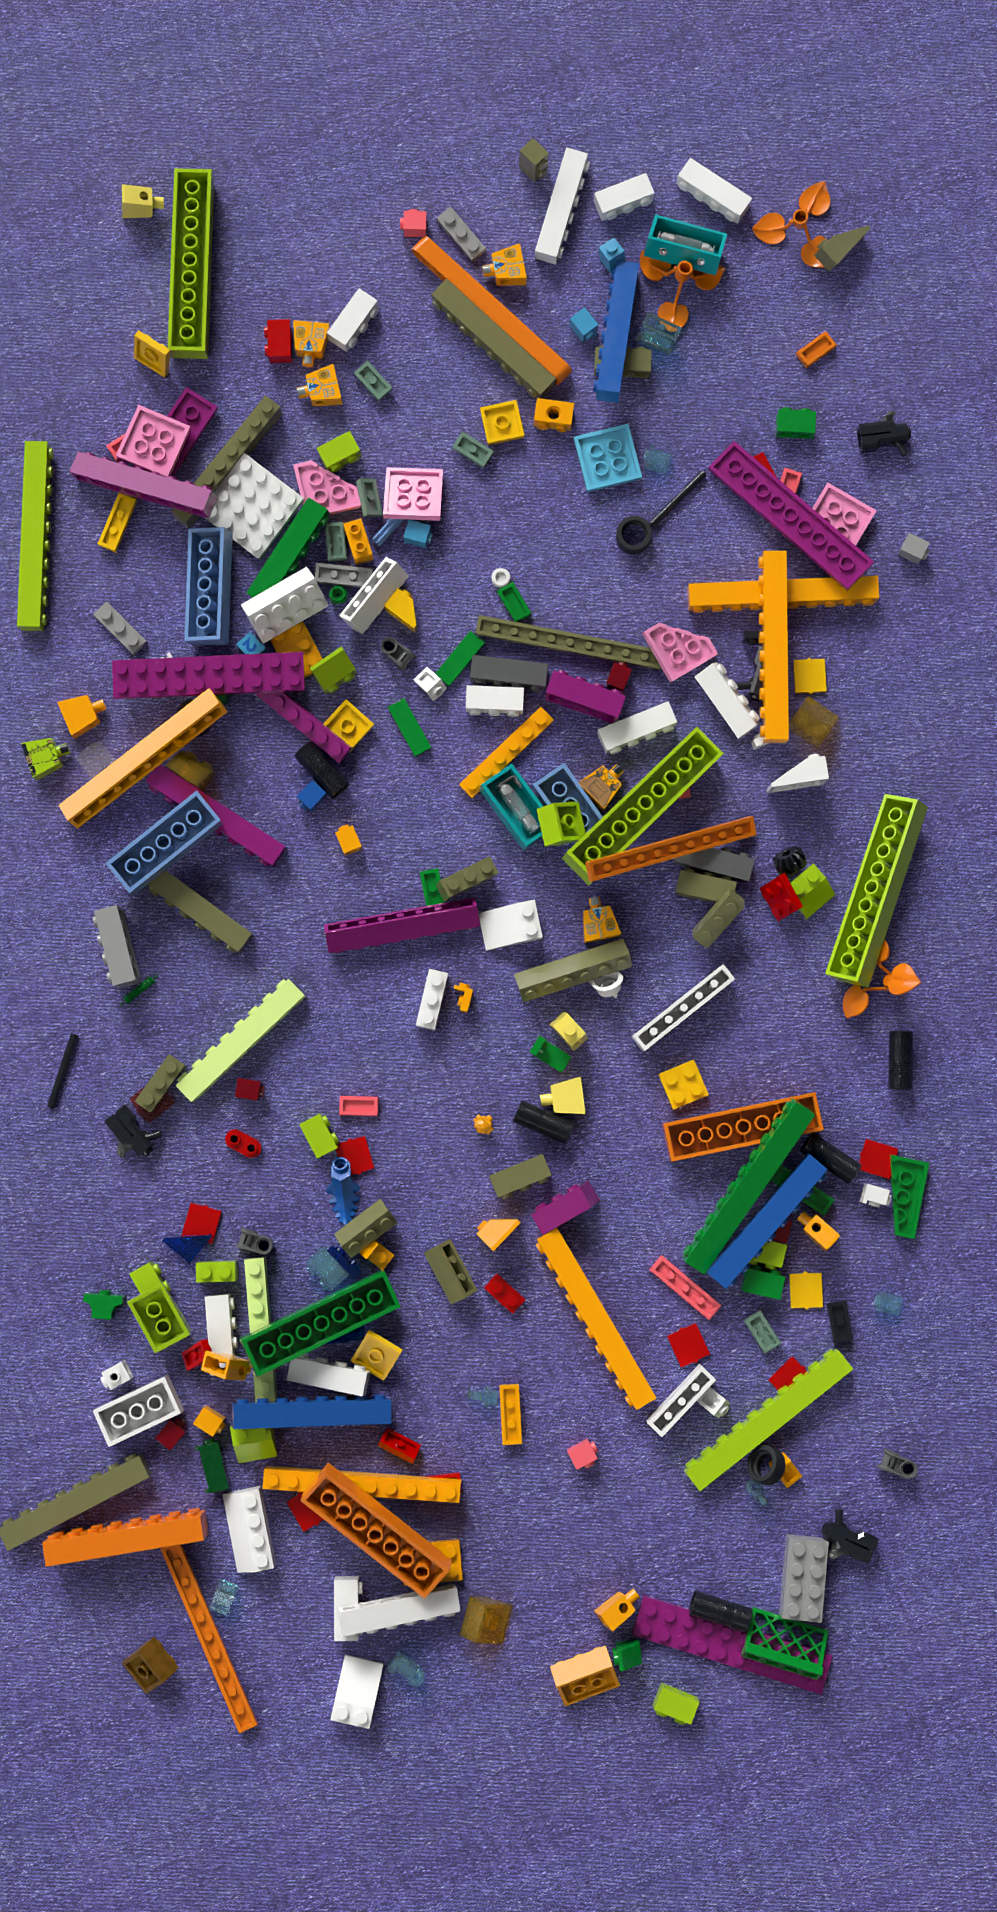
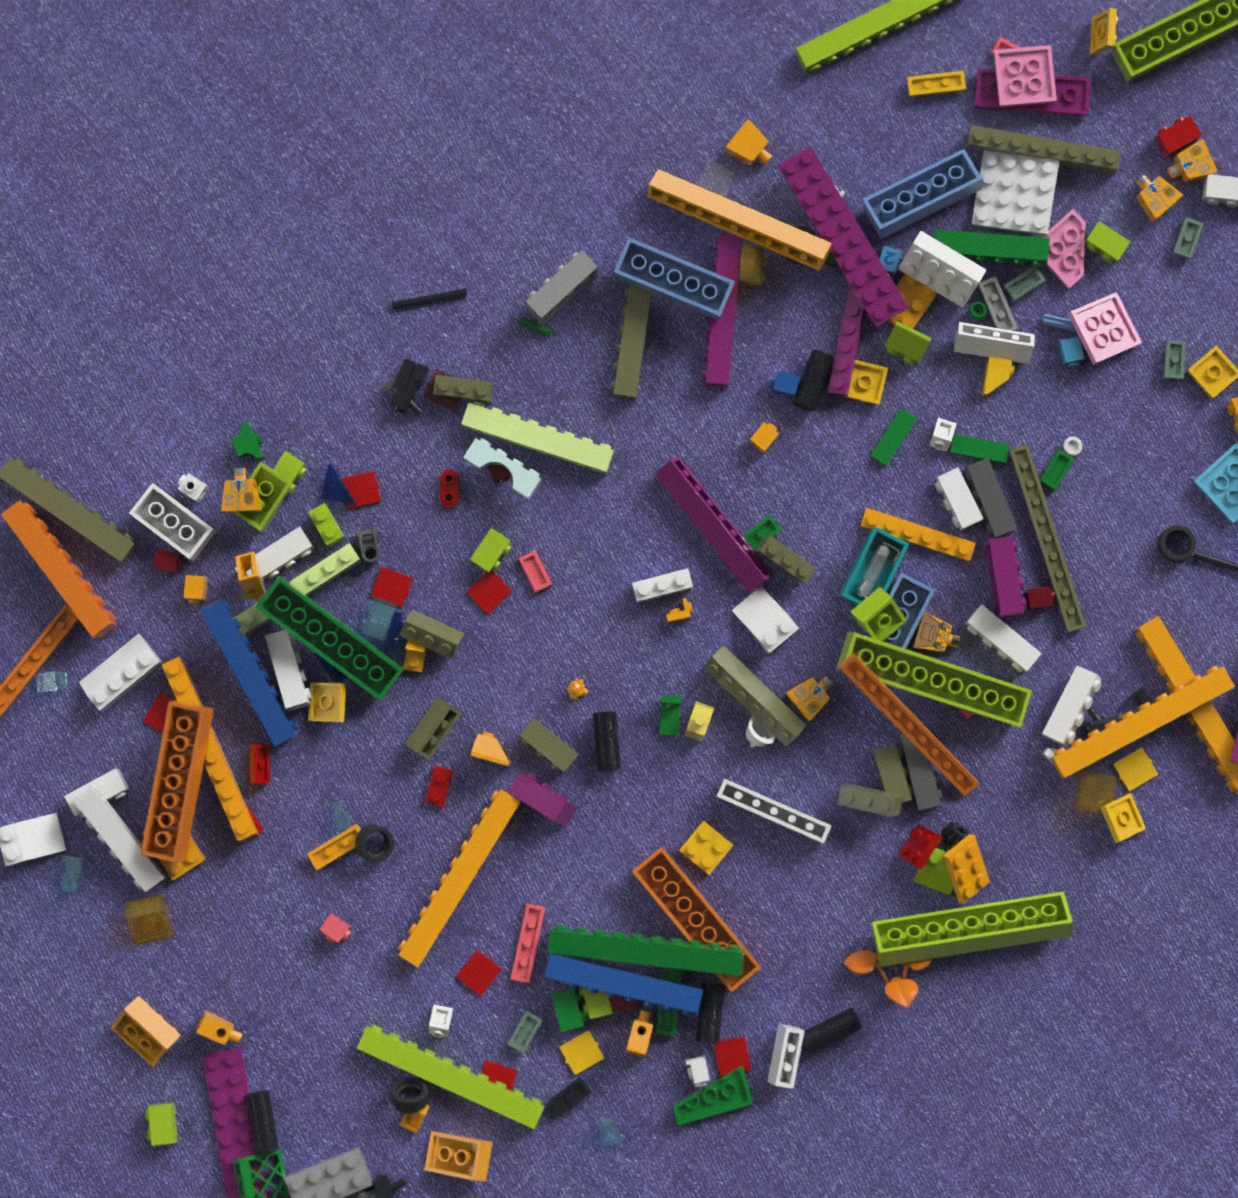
camera: 65 degrees right, 0 degrees up
lime torso [21,738,71,780] -> none
brick [69,452,217,519] -> none
light grey plate [93,601,147,655] -> none
red plate [181,1339,212,1371] -> none
dark green brick [194,1438,231,1494] -> none
lime slope [230,1425,278,1463] -> none
blue plant [326,1157,360,1226] -> none
light orange brick [343,518,374,565] -> none
sand green plate [356,478,383,517] -> none
dark grey piece [381,637,416,672] -> none
light yellow torso [540,1077,585,1114] -> none
green slope [612,1639,642,1672] -> none
bright pink plate [642,623,718,682] -> none
white brick [646,1364,716,1437] -> none
clear light blue piece [746,1479,769,1507] -> none
white slope [766,754,829,793] -> none
none -> light orange torso [221,468,262,511]
none -> black tyre [355,824,394,863]
none -> red piece [371,566,413,607]
none -> light orange slope [424,1131,493,1181]
none -> light aqua arch [463,438,541,500]
none -> white brick [767,1024,804,1089]
none -> light orange plate [943,834,990,904]
none -> yellow plate [1100,793,1146,843]

